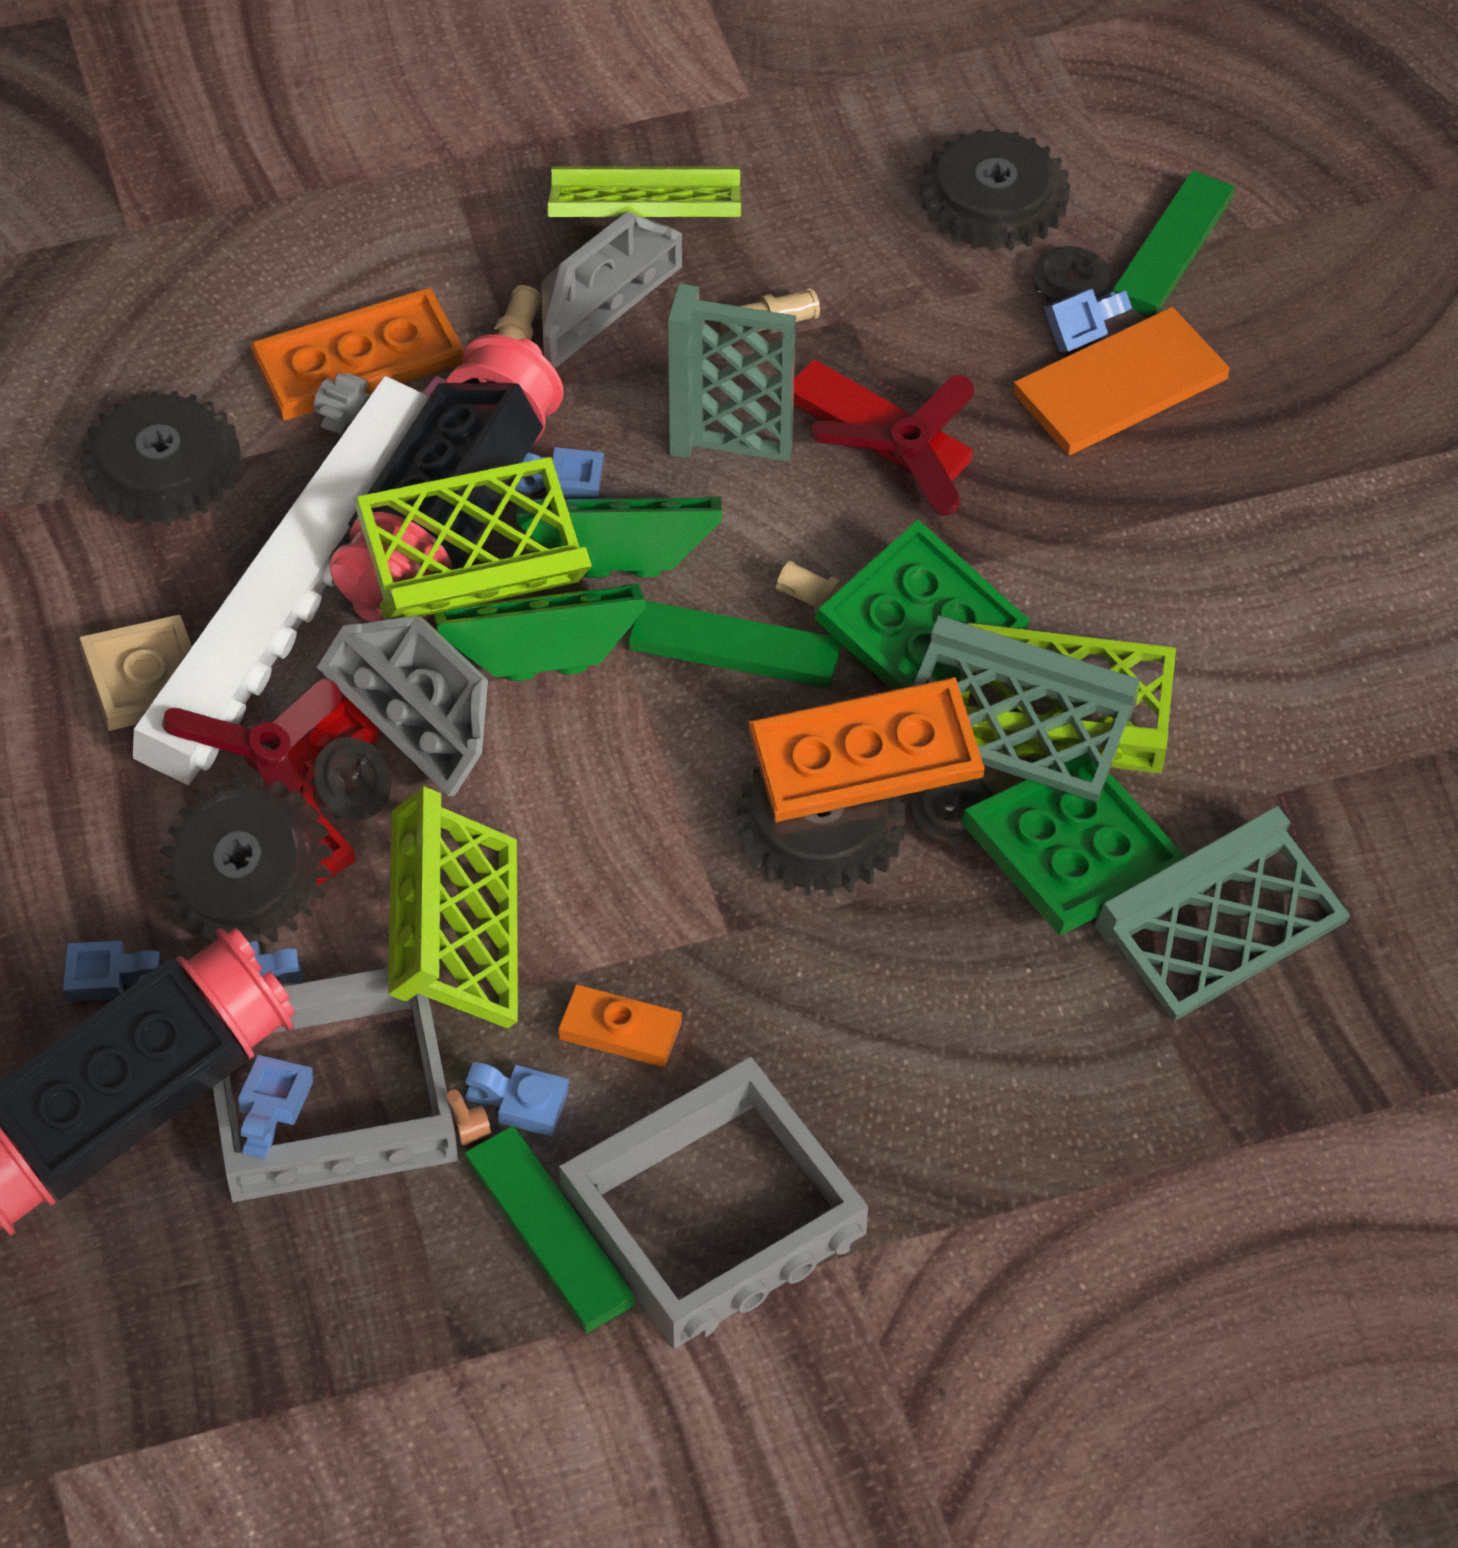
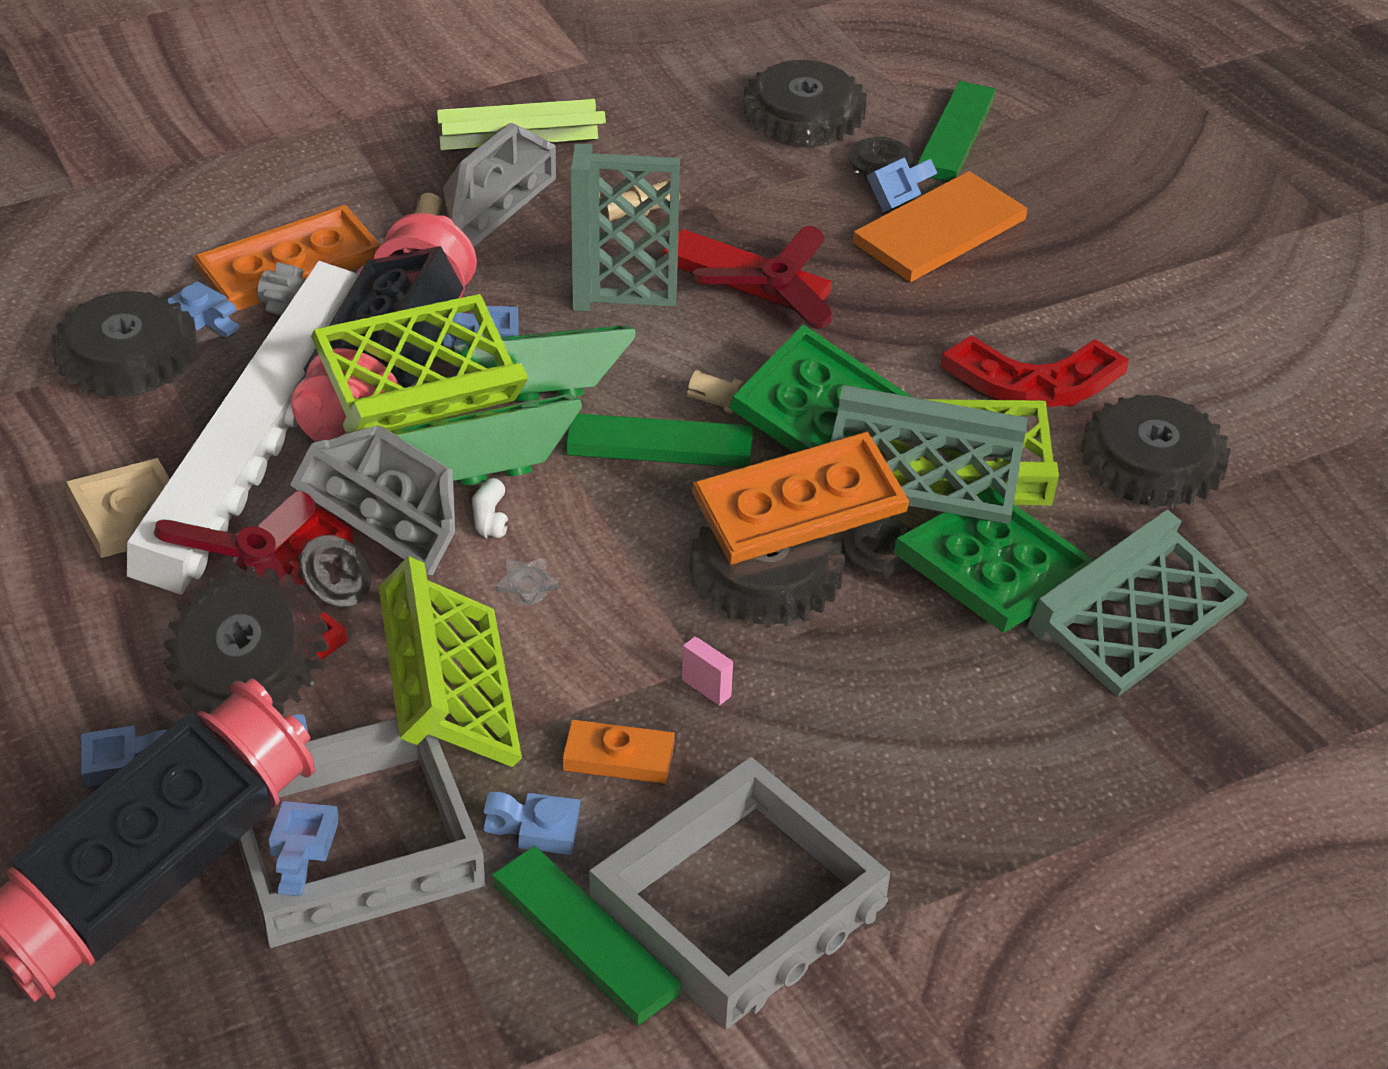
camera: 10 degrees left, 10 degrees down
nougat hand [447,1089,491,1146] -> none
none -> medium blue plate [165,281,240,337]
none -> white arm [472,478,508,539]
none -> clear plate [496,557,560,605]
none -> bright pink tile [682,636,733,706]
none -> red plate [941,335,1129,407]
none -> clear smoke gear [1081,395,1231,508]

